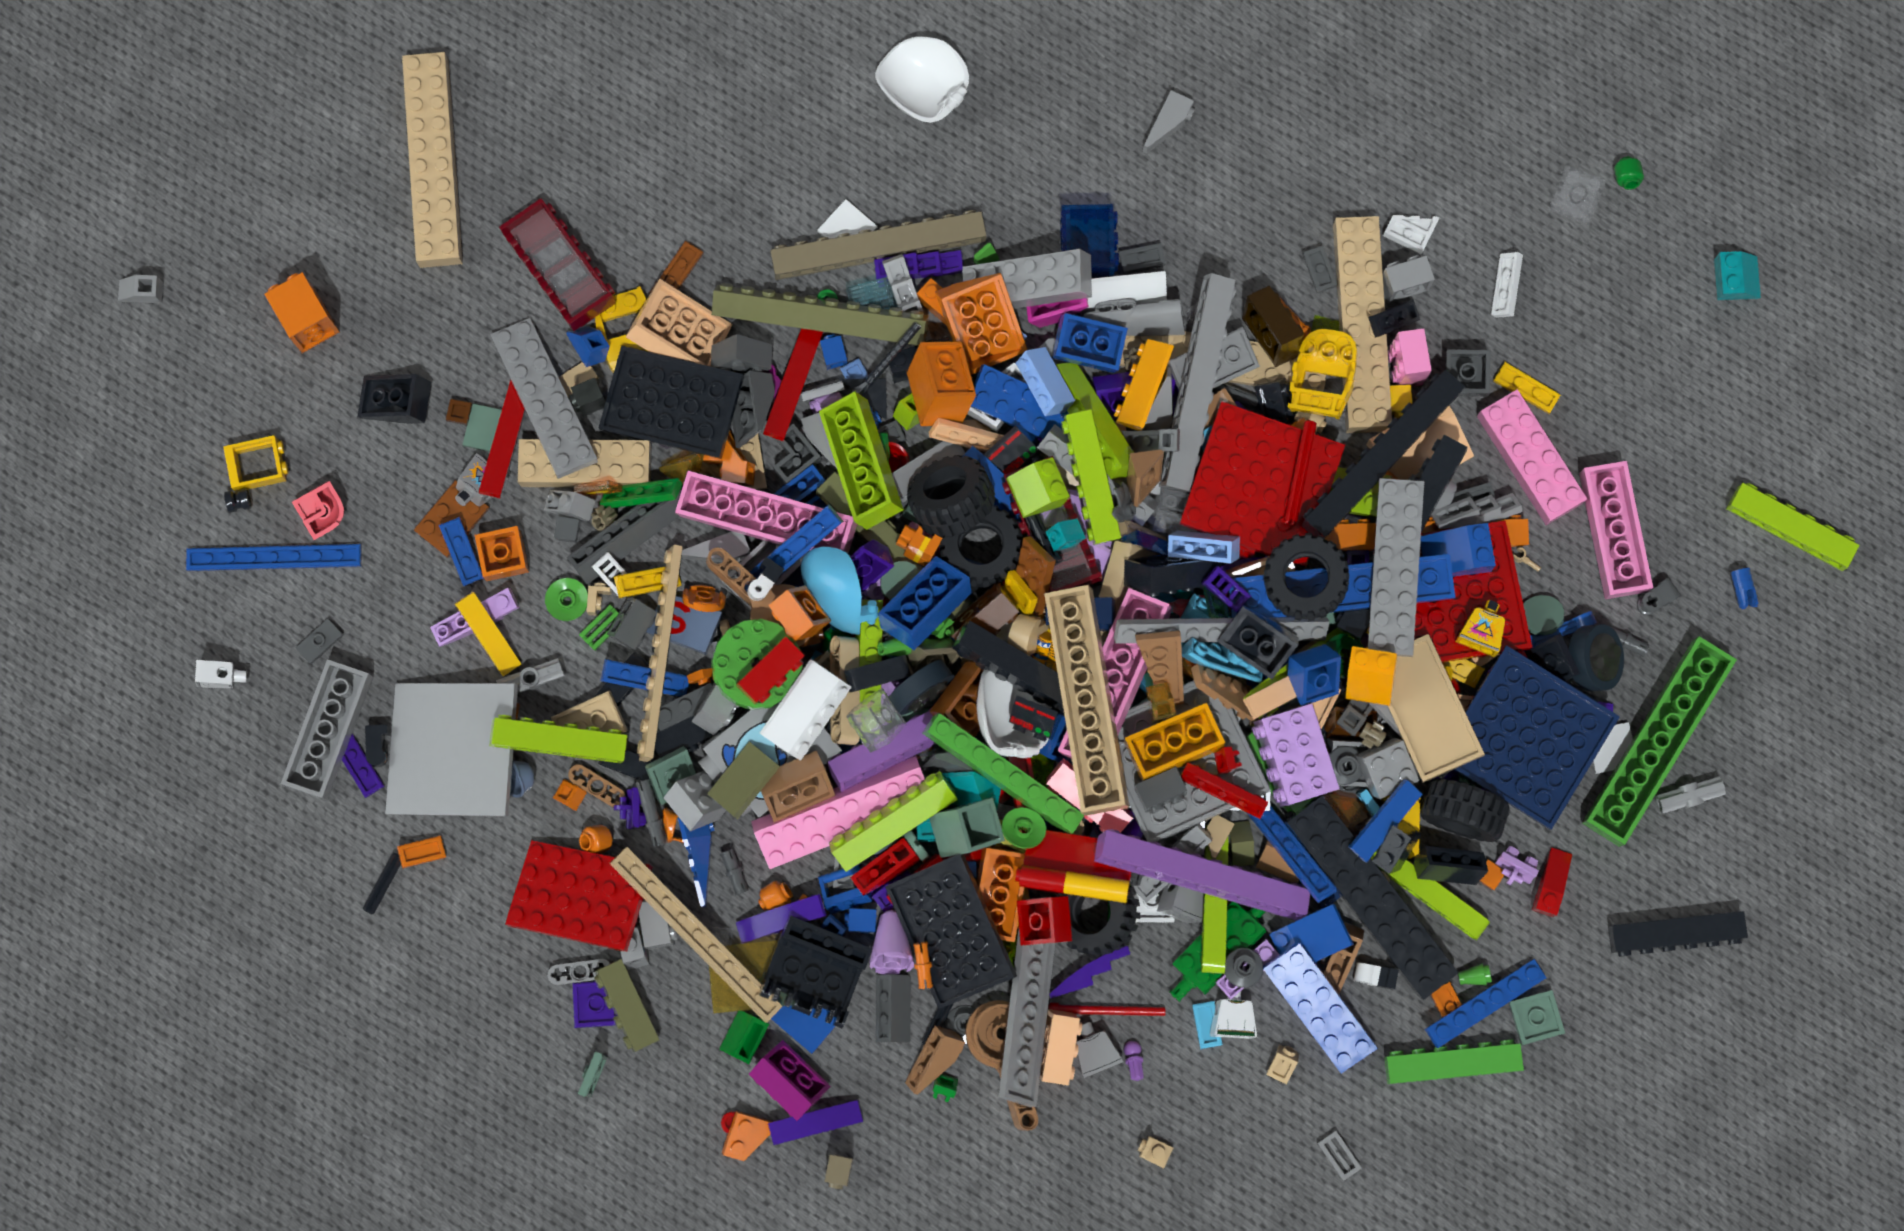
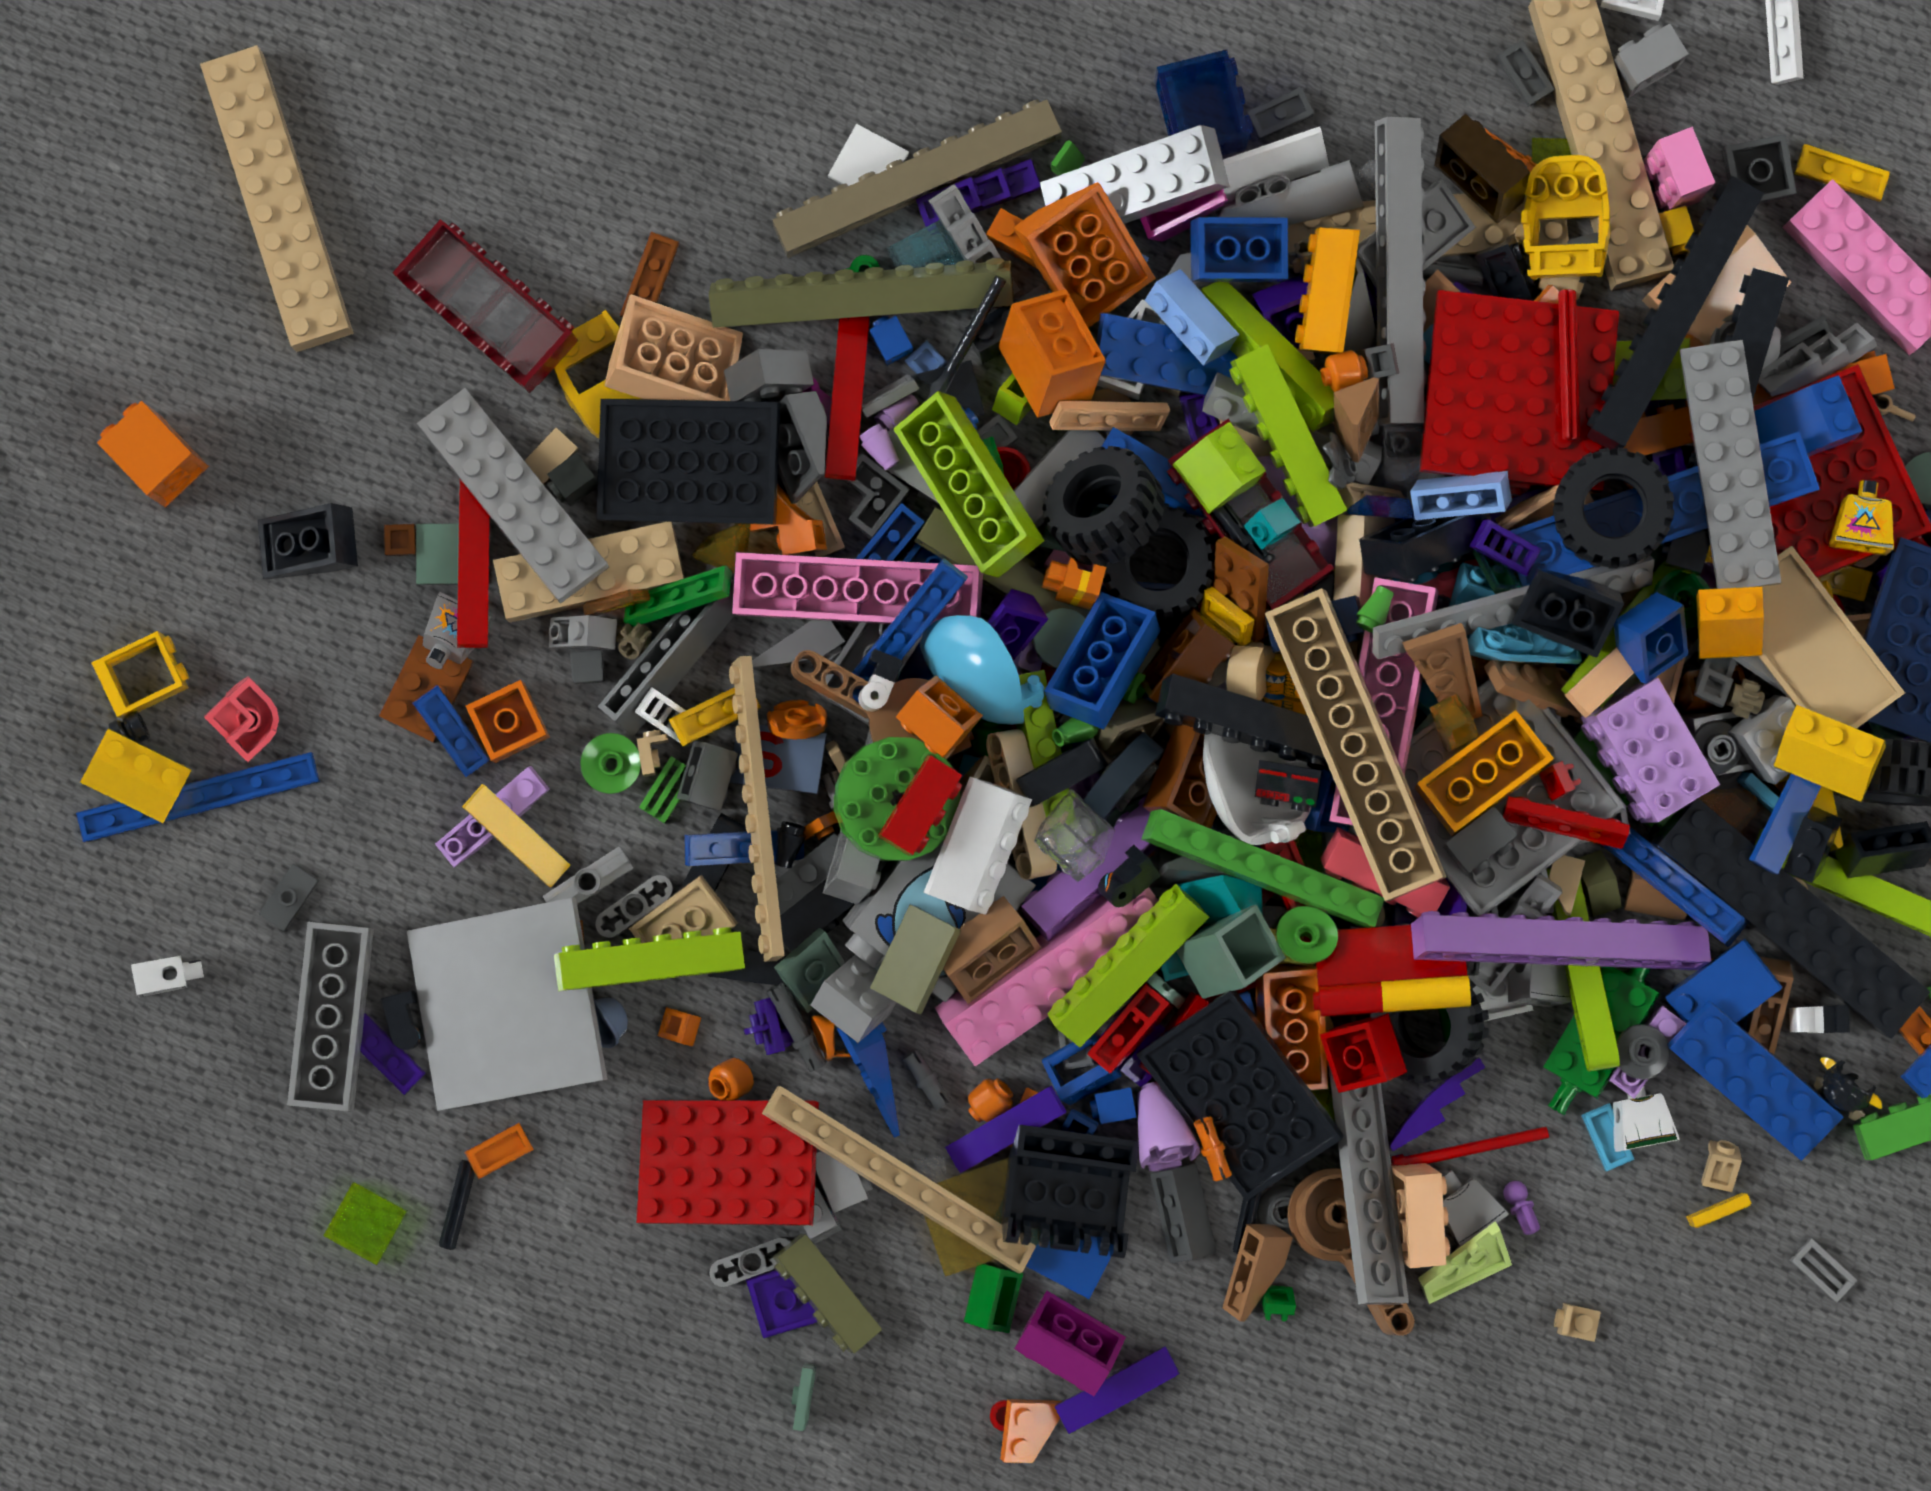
camera: 10 degrees left, 5 degrees up
blue slope [566,326,610,367] -> none
medium nougat beam [568,765,626,808] -> none
dark tan brick [824,1154,853,1190] -> none
black slope [984,425,1048,475] -> none
black tile [1368,300,1420,338] -> none
none -> yellow slope [80,728,191,823]
none -> clear neon green plate [323,1181,408,1265]
none -> light grey beam [595,875,674,938]
none -> black cone [774,821,806,868]
none -> lavender cone [859,424,900,471]
none -> black leg [1098,845,1161,908]
none -> orange head [1320,350,1368,392]
none -> bright green cone [1356,586,1394,633]
none -> yellowish green wing [1418,1221,1512,1304]
none -> yellow tile [1686,1193,1752,1228]
none -> yellow slope [1774,705,1886,802]
none -> black hair [1814,1057,1882,1121]

